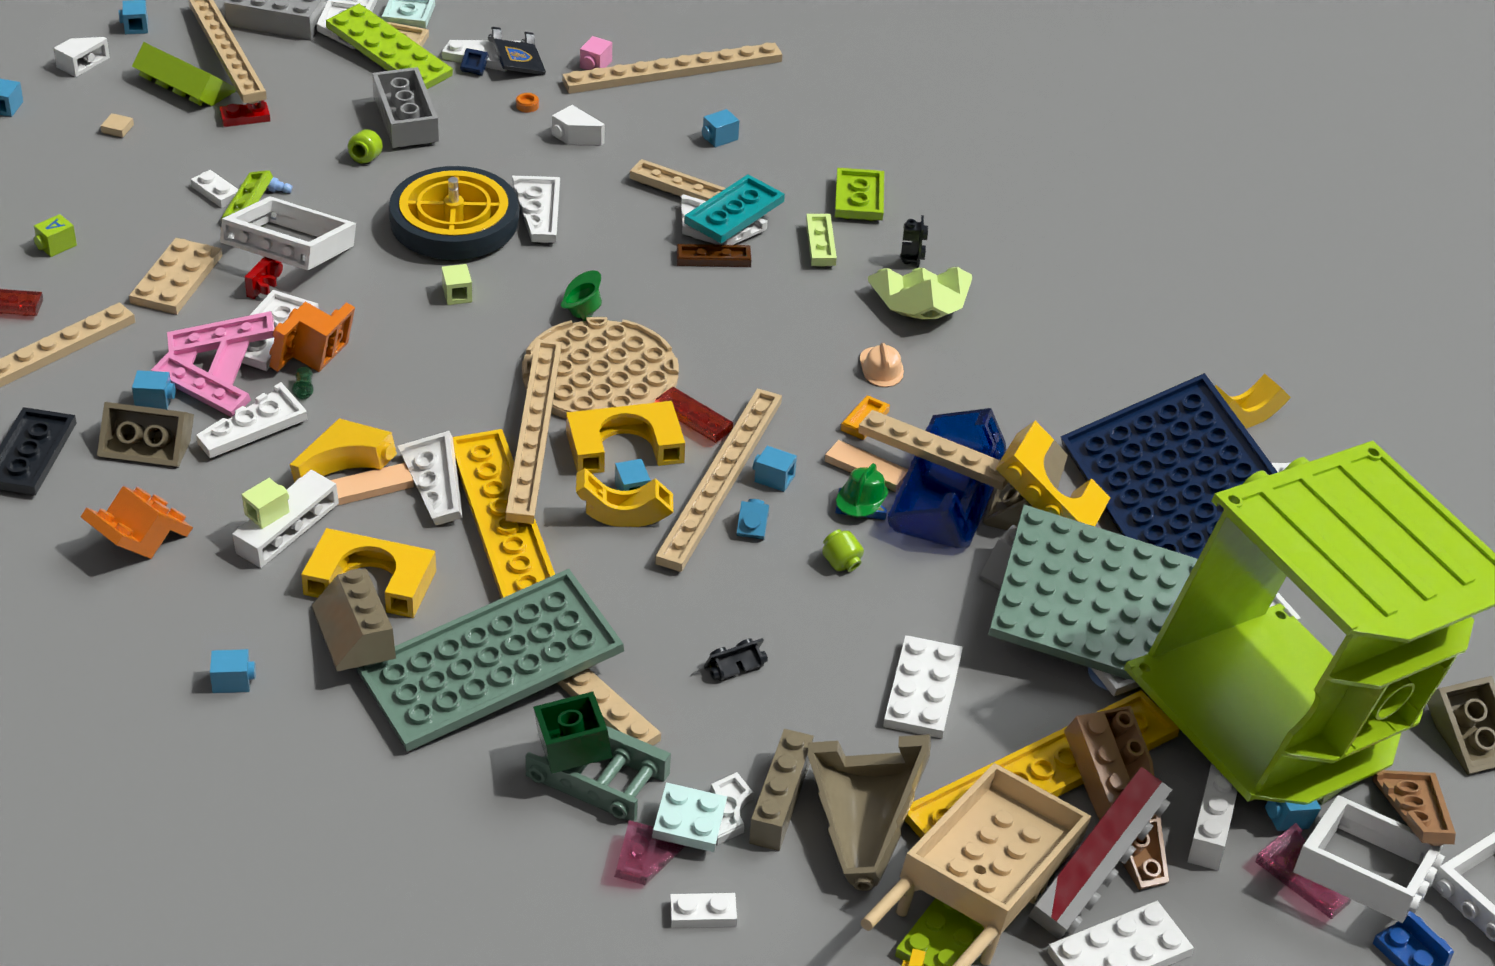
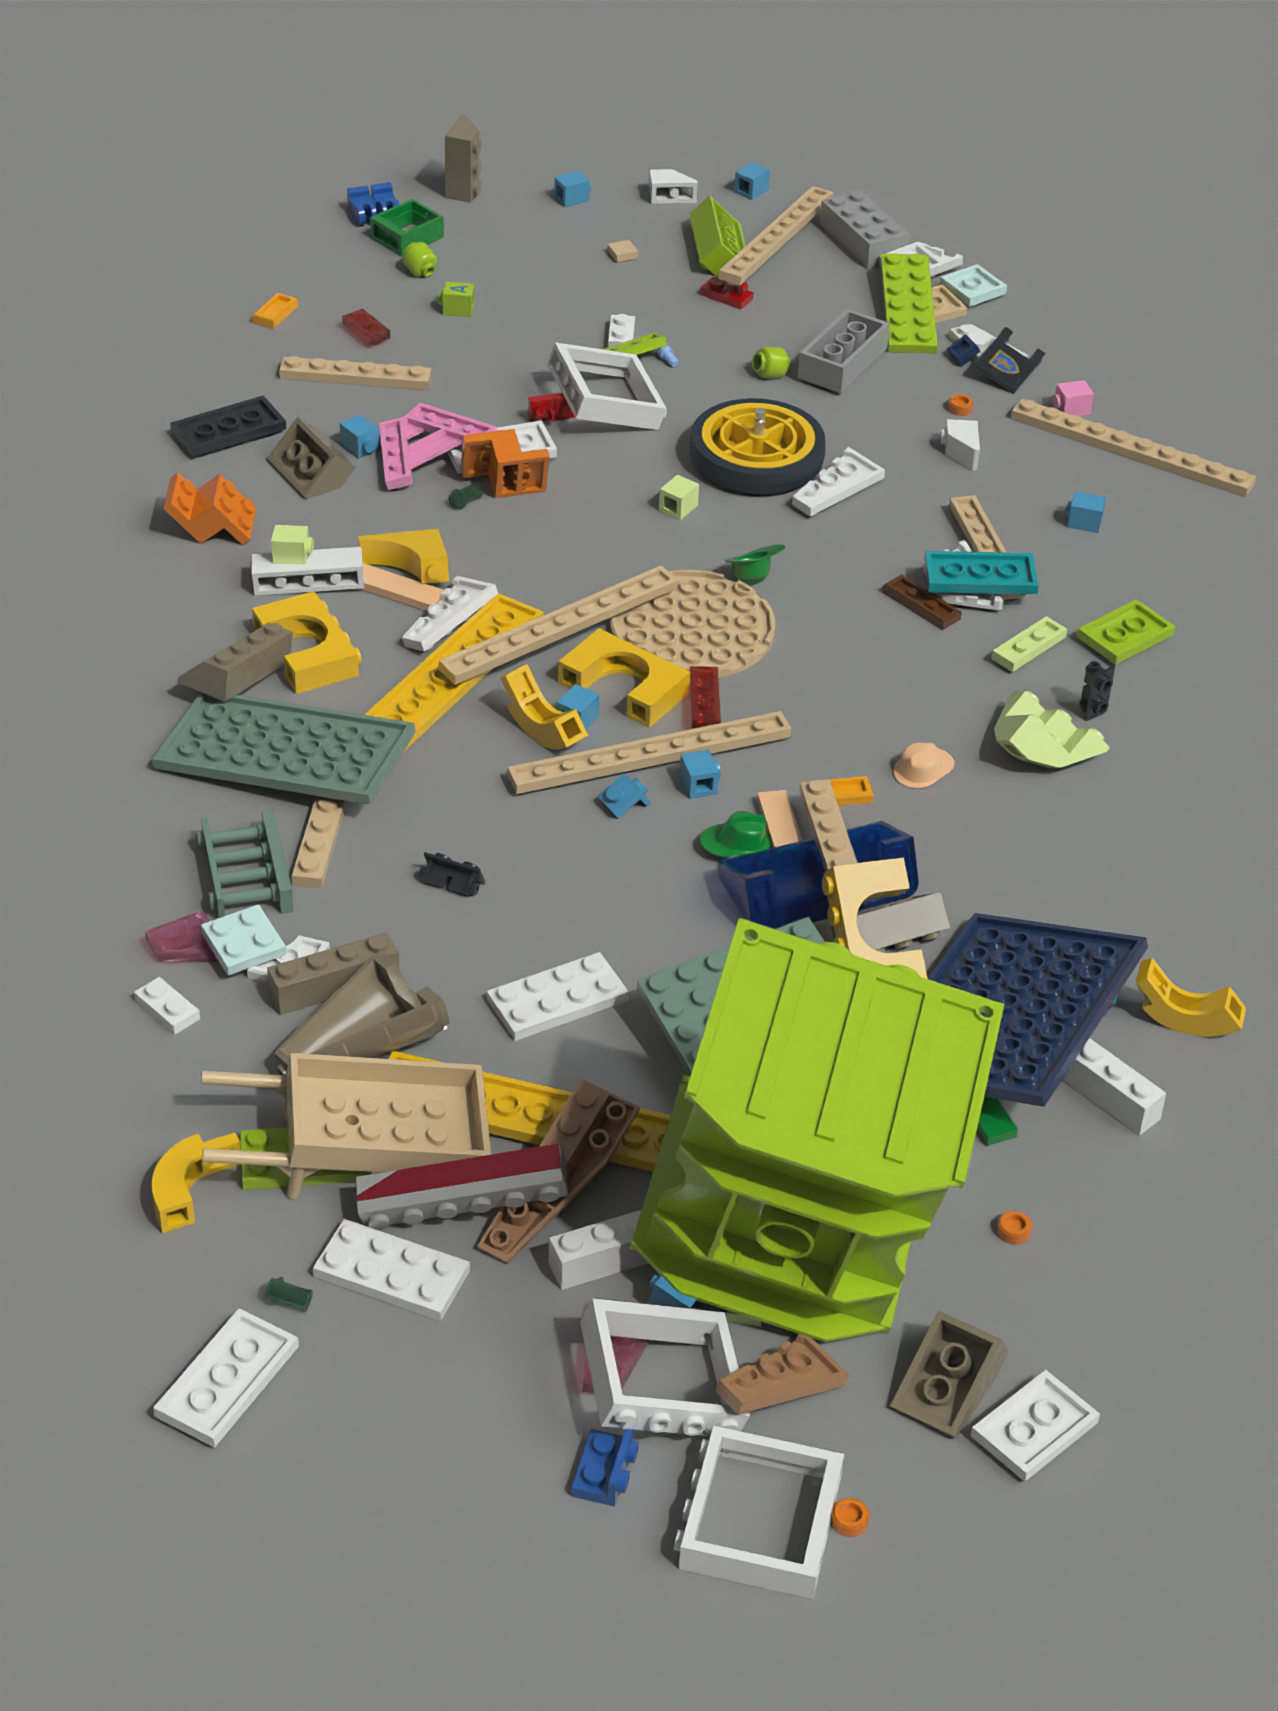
camera: 50 degrees right, 0 degrees up
tan plate [129,238,222,315] -> none
white wing [196,382,308,458] -> none
dark azure brick [210,649,256,693] -> none
dark green brick [533,691,612,774] -> none
lime head [822,529,864,572] -> none

